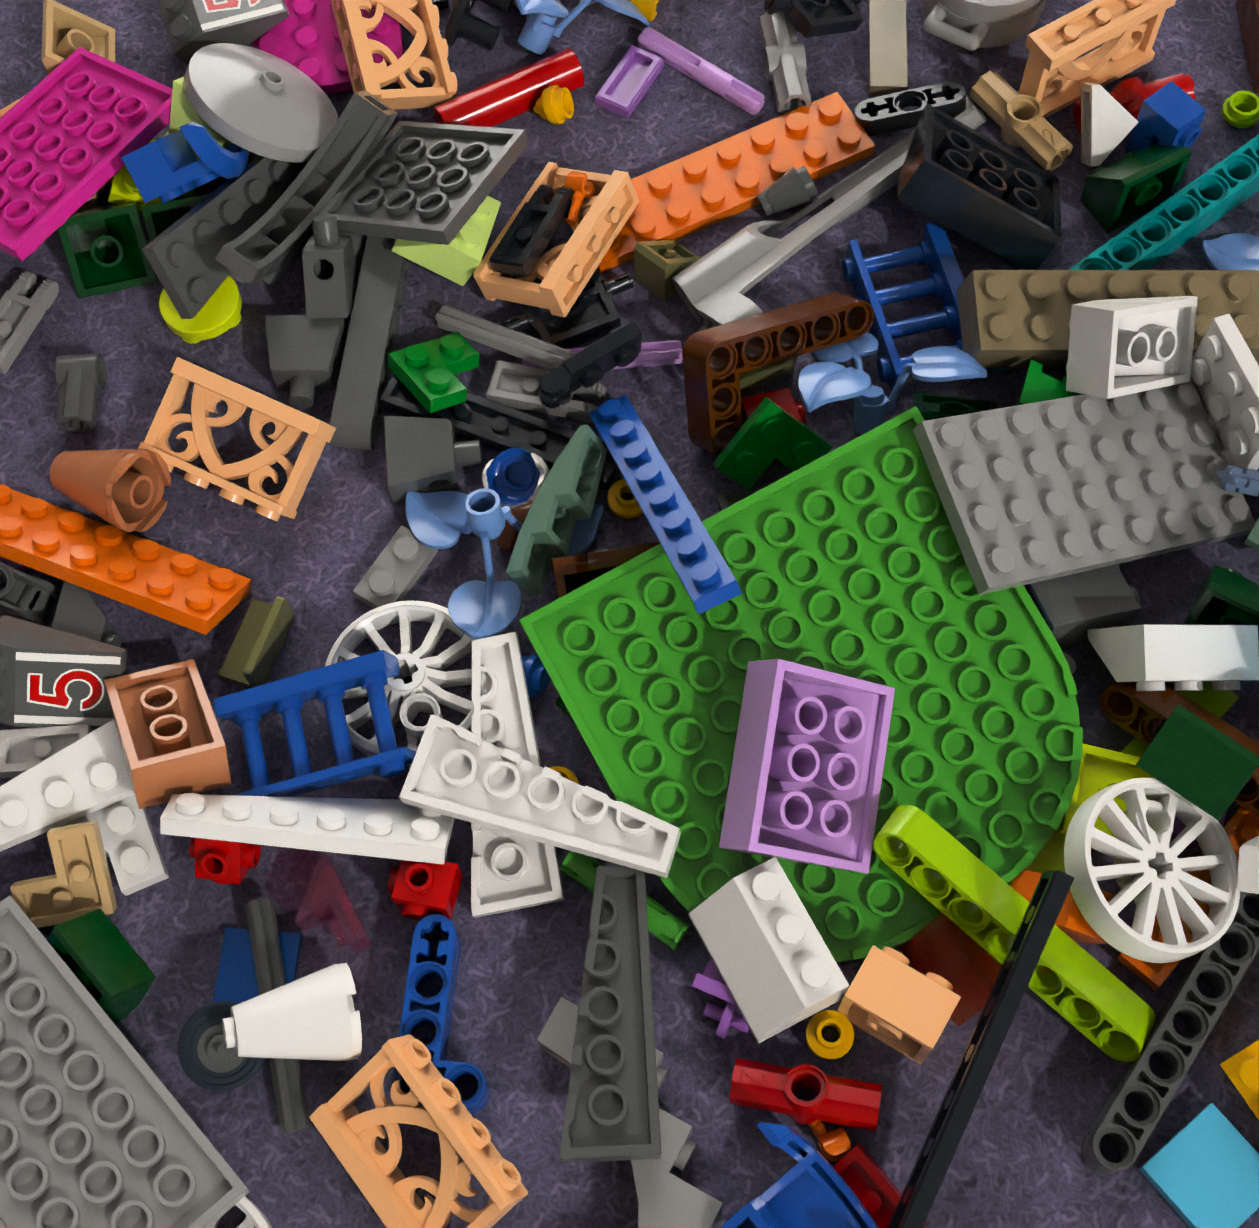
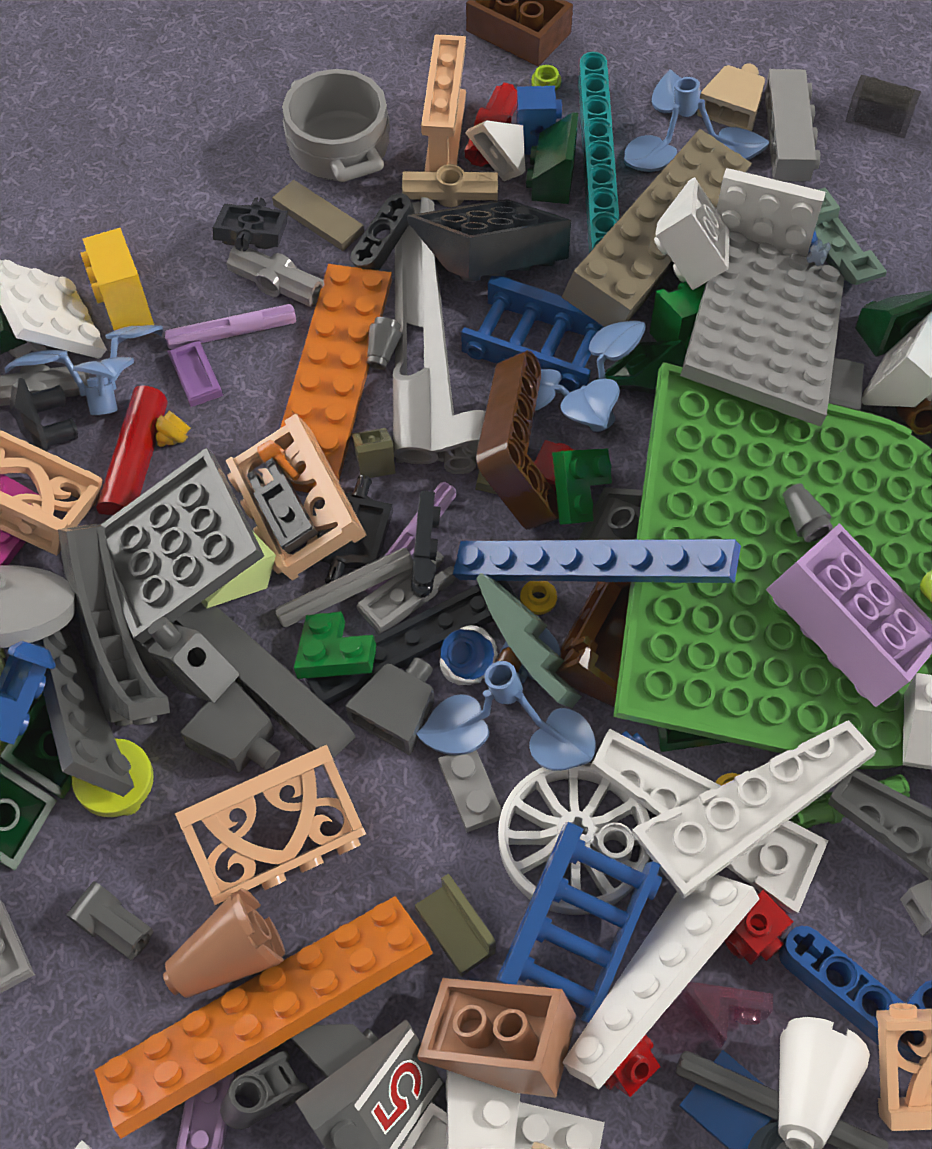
camera: 55 degrees left, 5 degrees down
none -> dark grey cone [782,483,833,542]

